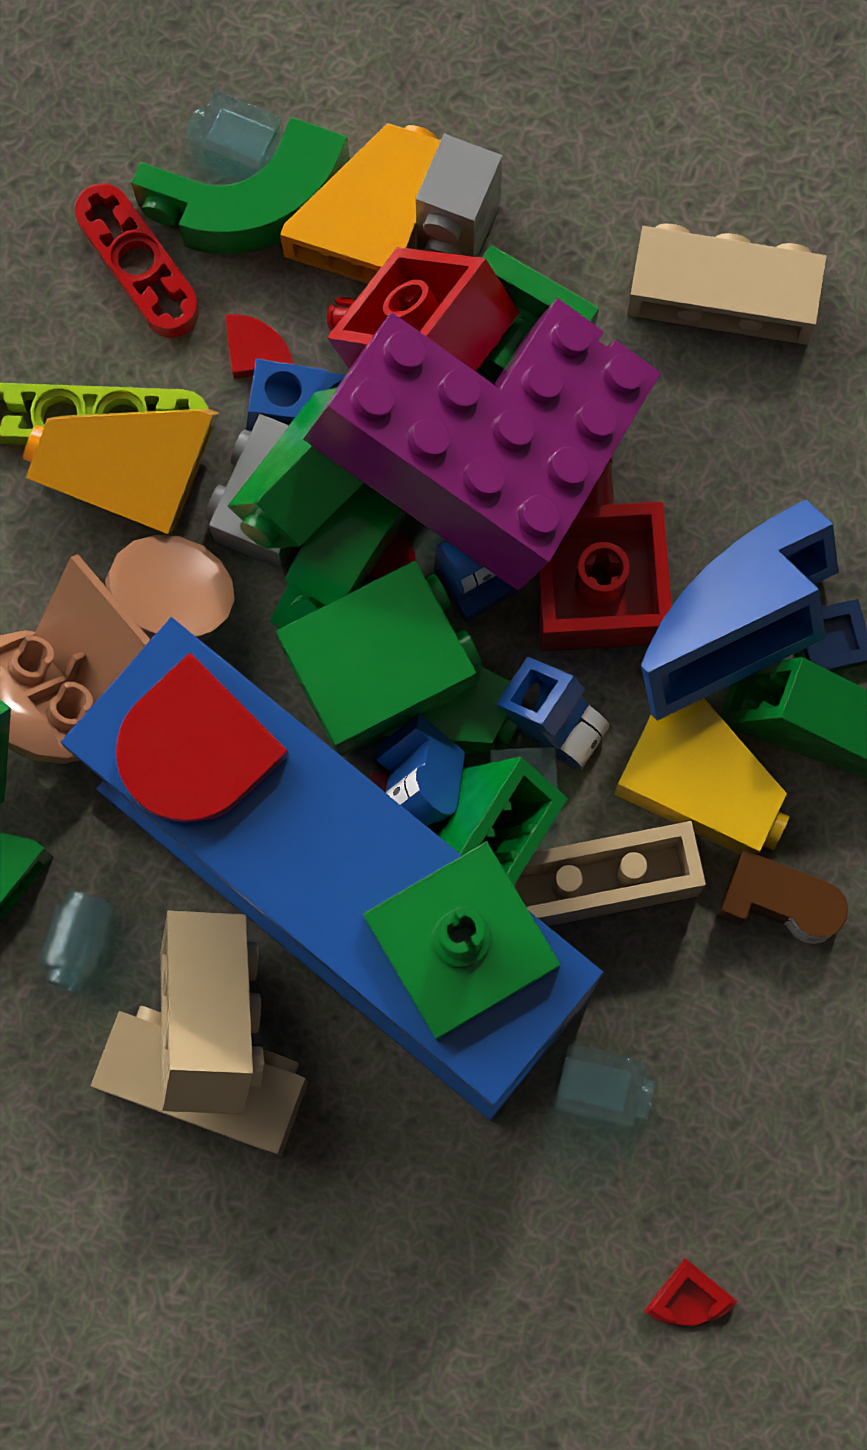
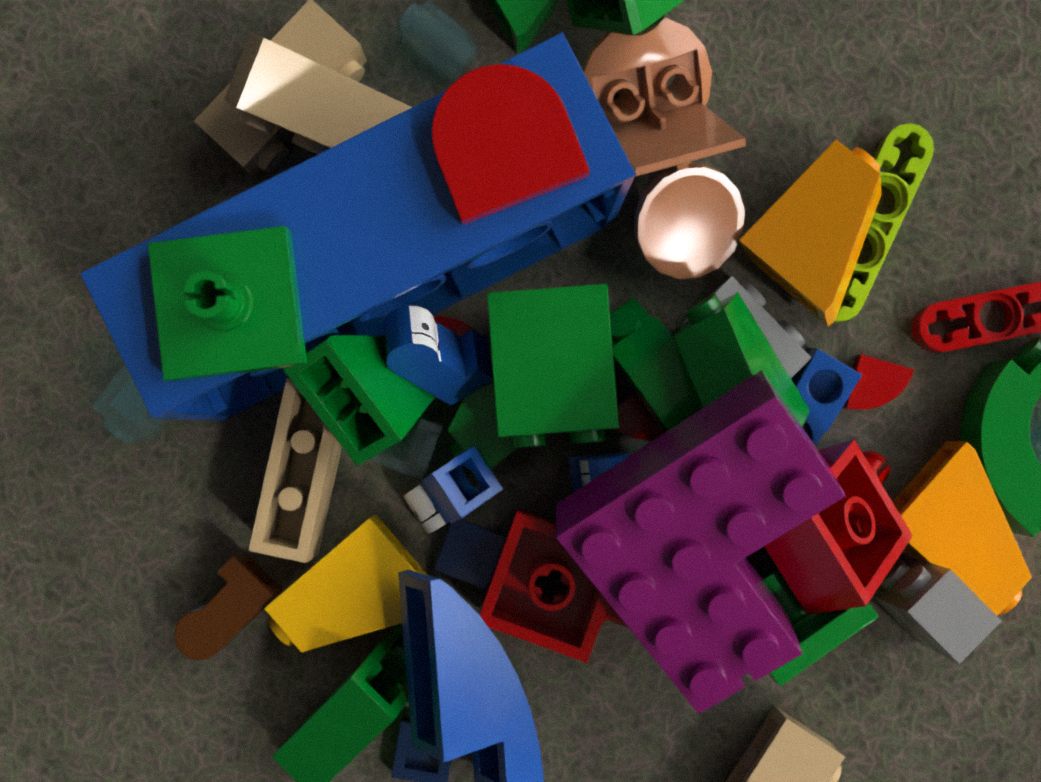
camera: 105 degrees right, 10 degrees up
none -> dark blue tile [434,519,506,590]

